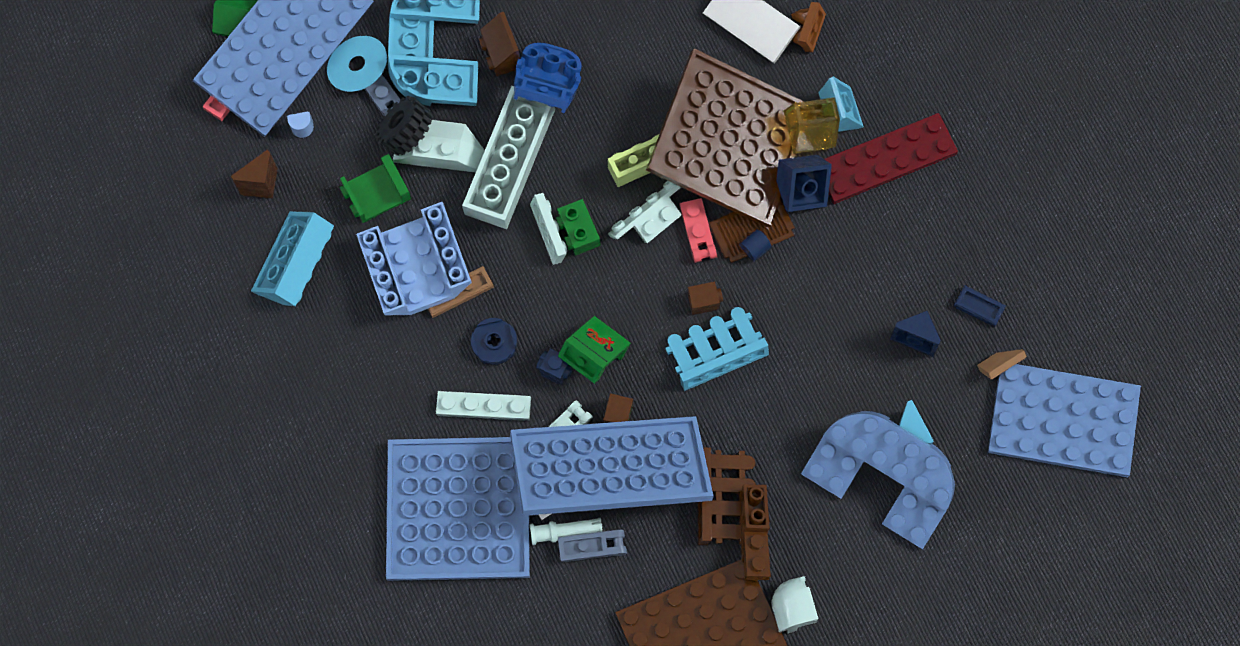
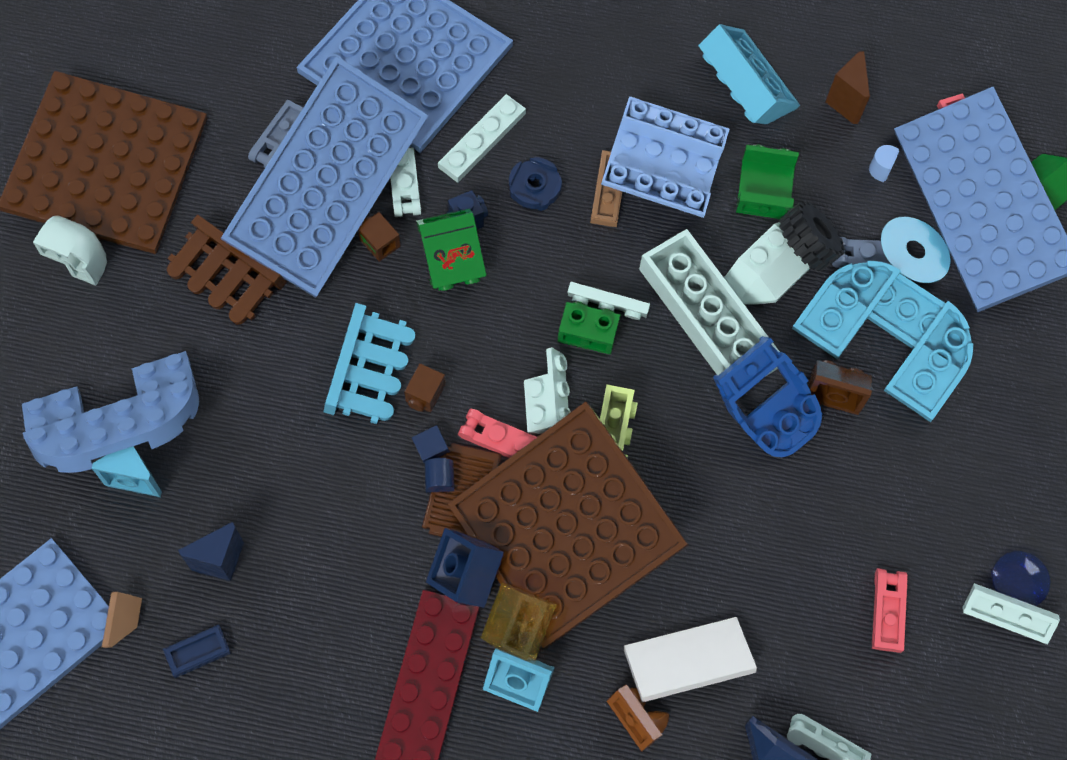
camera: 120 degrees right, 5 degrees down
reddish brown slope [741,484,771,580] -> none
none -> dark blue tile [412,425,450,464]

